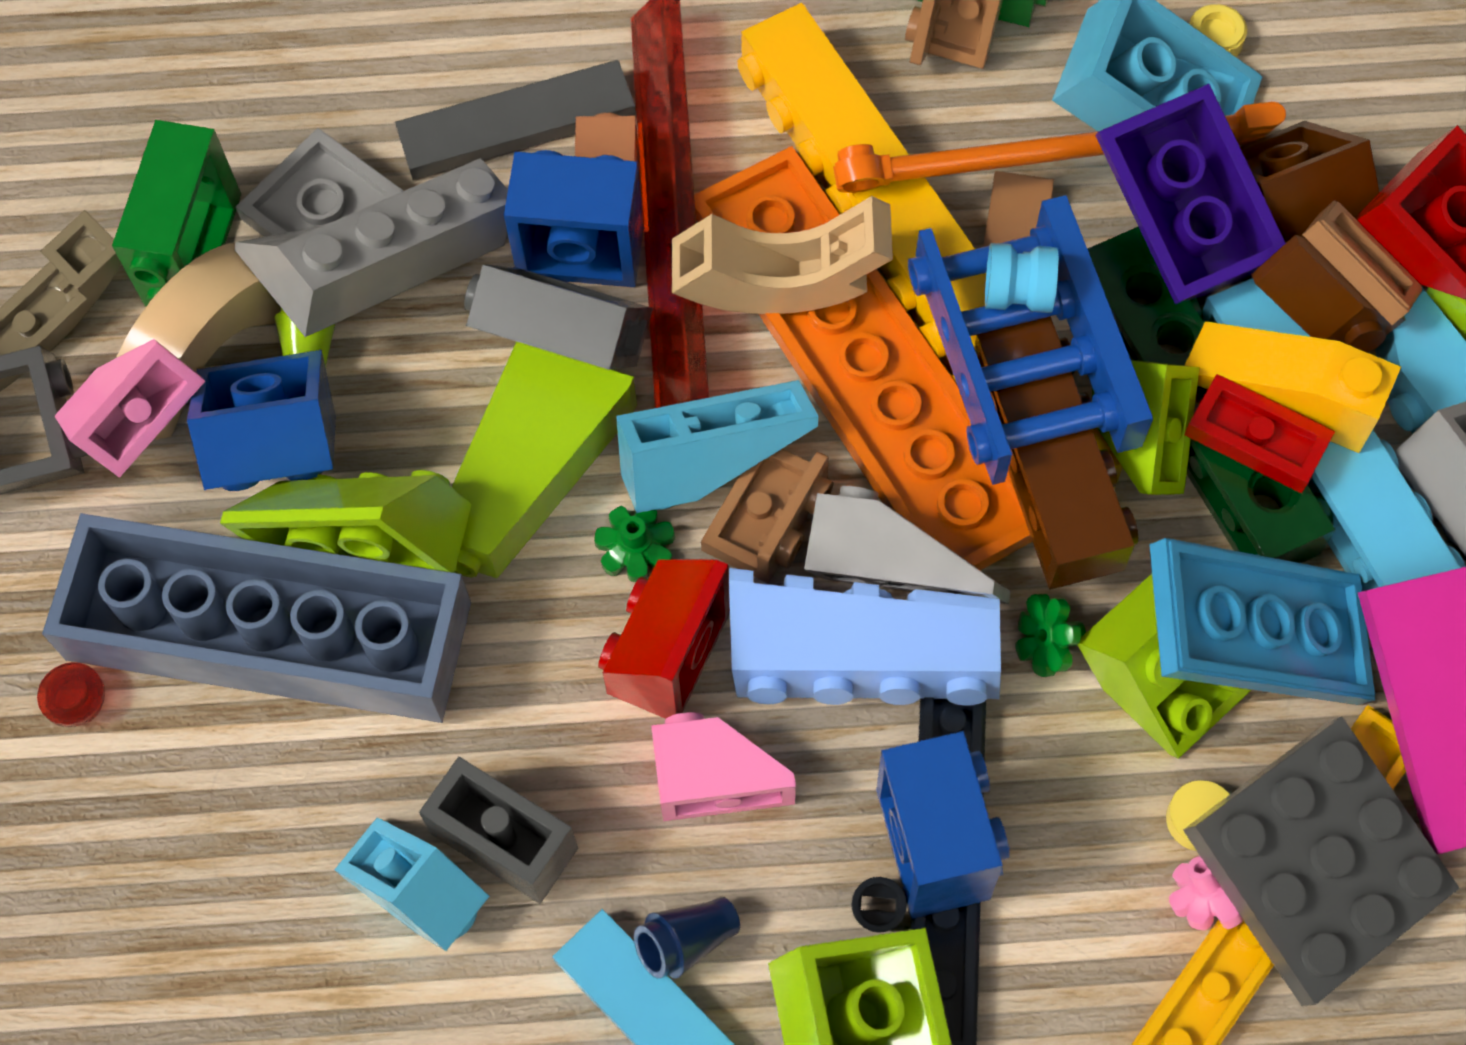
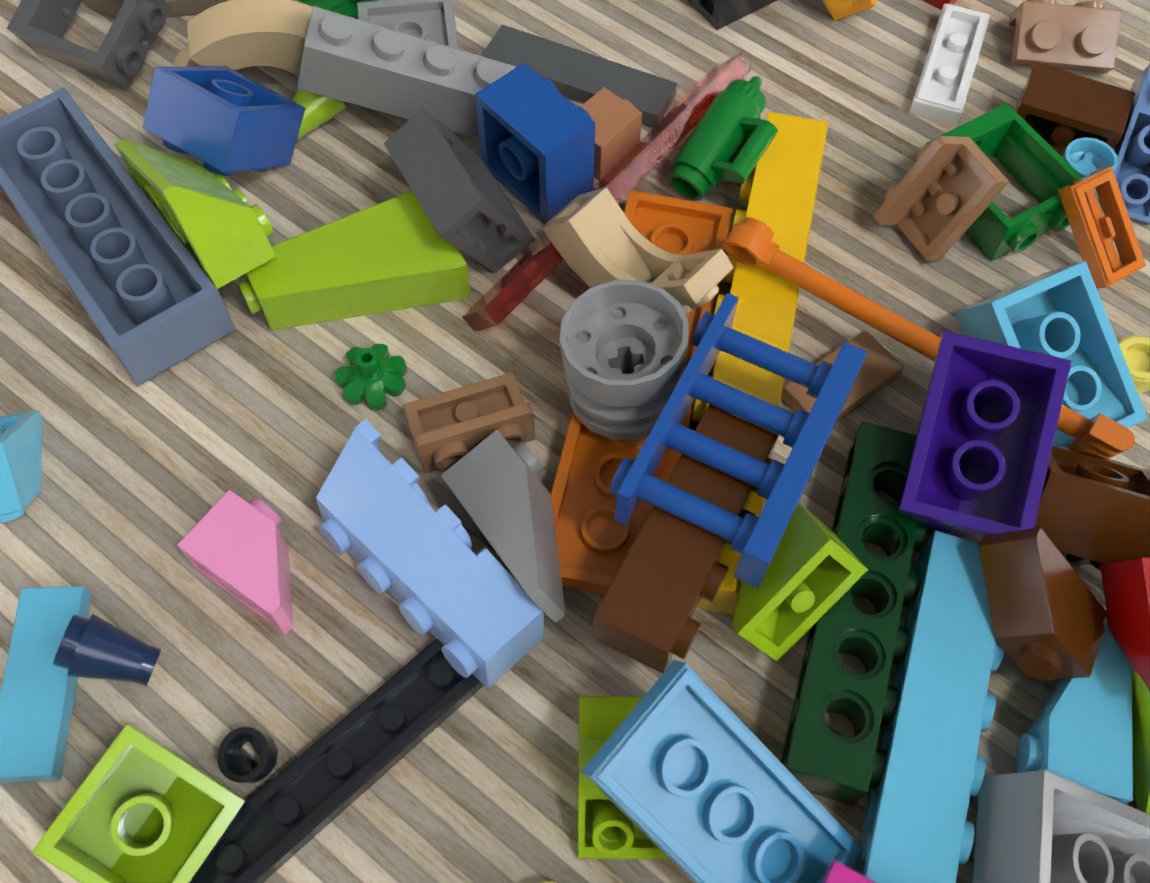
camera: 40 degrees right, 5 degrees down
bright pink slope [55,339,205,478] -> none
dark grey brick [419,756,578,904] -> none
red slope [598,559,730,719] -> none
medium azure slope [616,380,818,513] -> none
blue brick [876,731,1010,919] -> none
medium azure wheel [985,243,1058,313] -> none
green plant [1015,594,1086,677] -> none
yellow slope [1184,321,1401,453] -> none
red plate [1184,374,1335,494] -> none
medium nougat tile [1302,200,1423,325] -> none
none -> light grey wheel [559,280,689,440]
none -> green piece [667,76,778,201]

